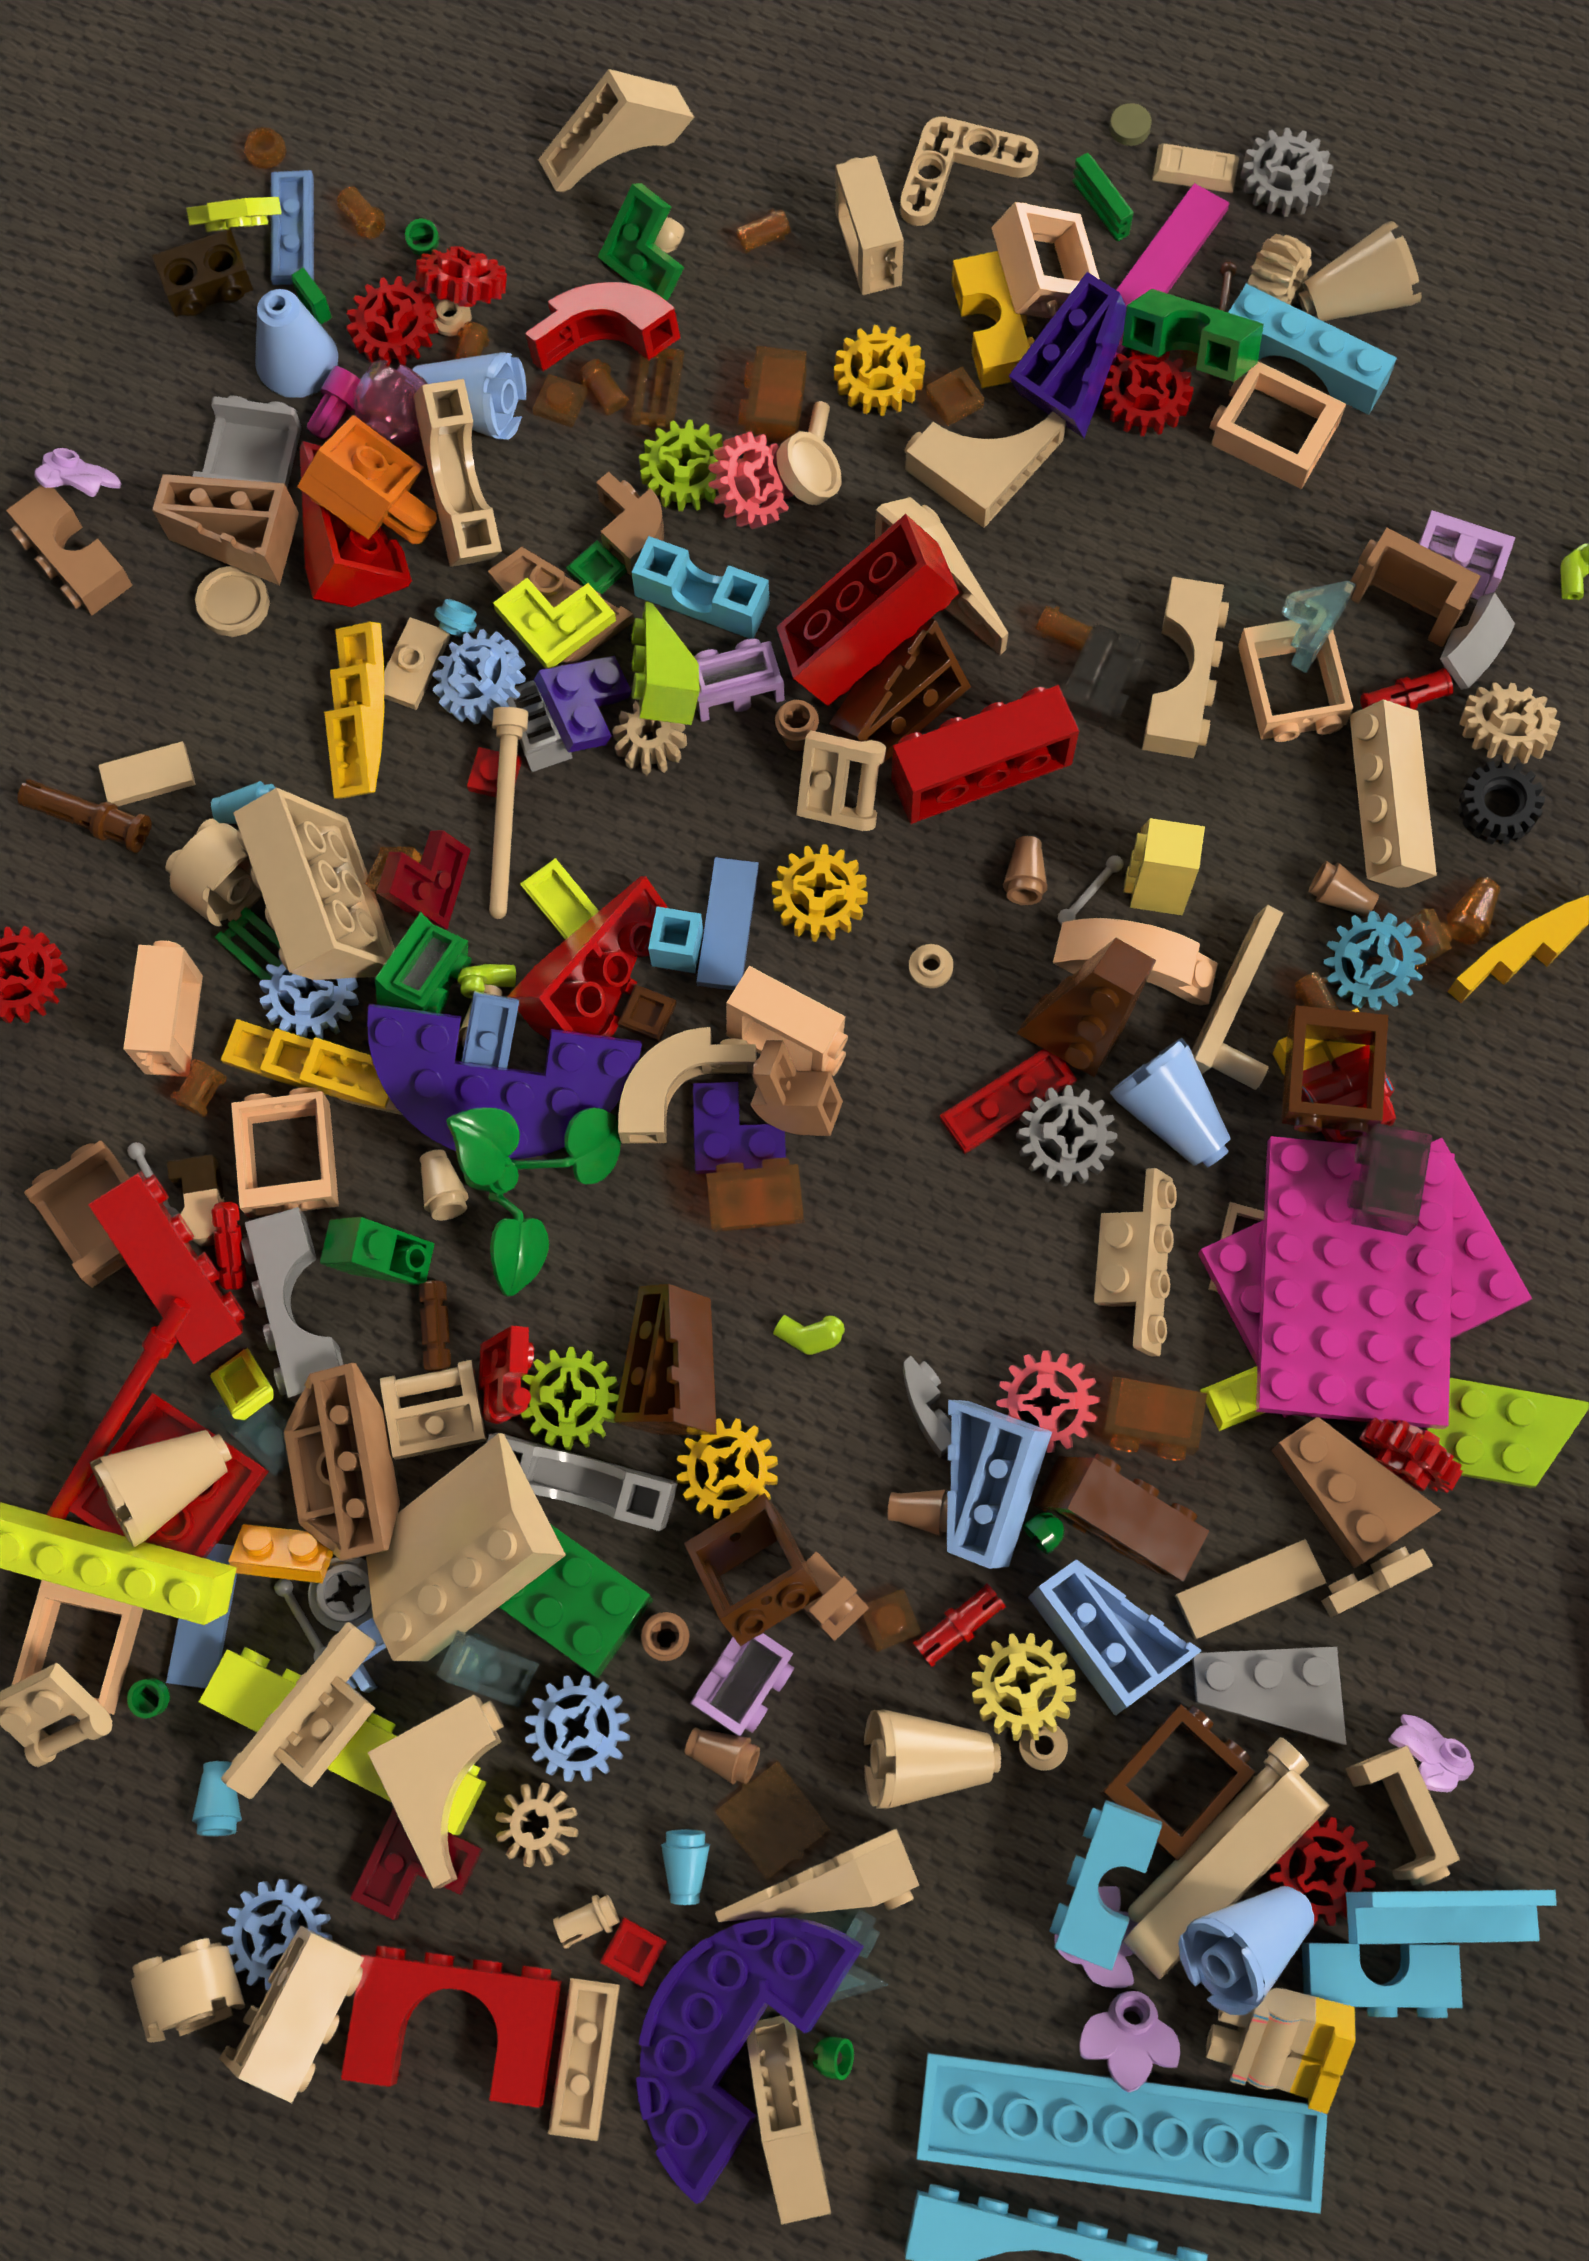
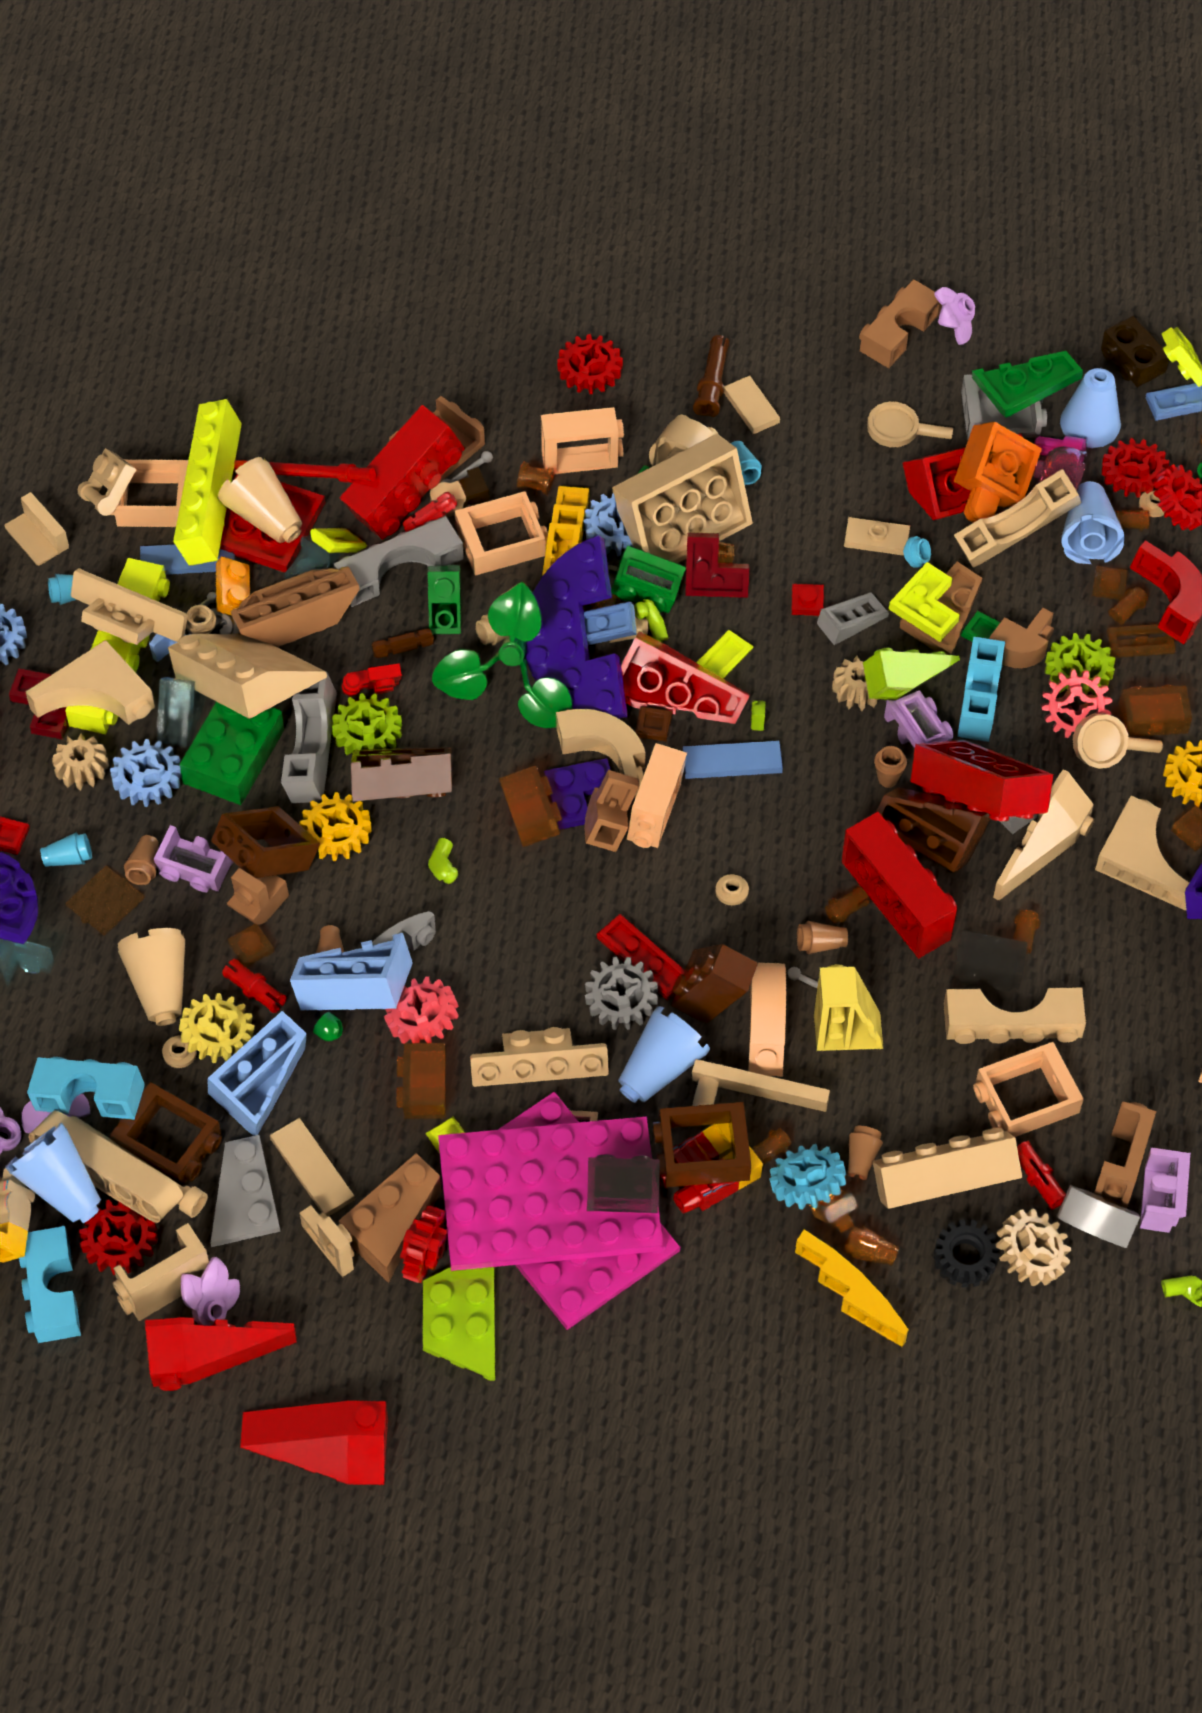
camera: 75 degrees right, 15 degrees down
green hinge [127,1678,170,1718] -> none
medium nougat wedge [152,474,299,586] -> none
green tile [291,267,332,325] -> none
yellow slope [324,622,384,799] -> none
tan plate [380,1360,487,1460] -> none
light blue gear [433,629,526,724] -> none
tan piece [489,707,528,919] -> none
dark purple plate [534,656,632,753] -> none
tan pin [553,1894,619,1949] -> none
medium nougat cone [641,1612,689,1661] -> none
medium azure brick [648,907,703,973] -> none
tan wedge [715,1829,920,1922] -> none
yellow gear [772,844,868,942] -> none
tan plate [796,730,886,831] -> none
reddish brown wedge [1033,1454,1209,1581] -> none
clear light blue slope [1282,580,1356,673] -> none
medium azure fence [1346,1890,1557,1944] -> none
none -> tan panel [5,492,69,566]
none -> red wedge [145,1317,297,1391]
none -> tan plate [186,605,216,634]
none -> lime tile [751,700,765,731]
none -> clear orange pin [825,887,869,923]
none -> green wing [972,351,1083,418]

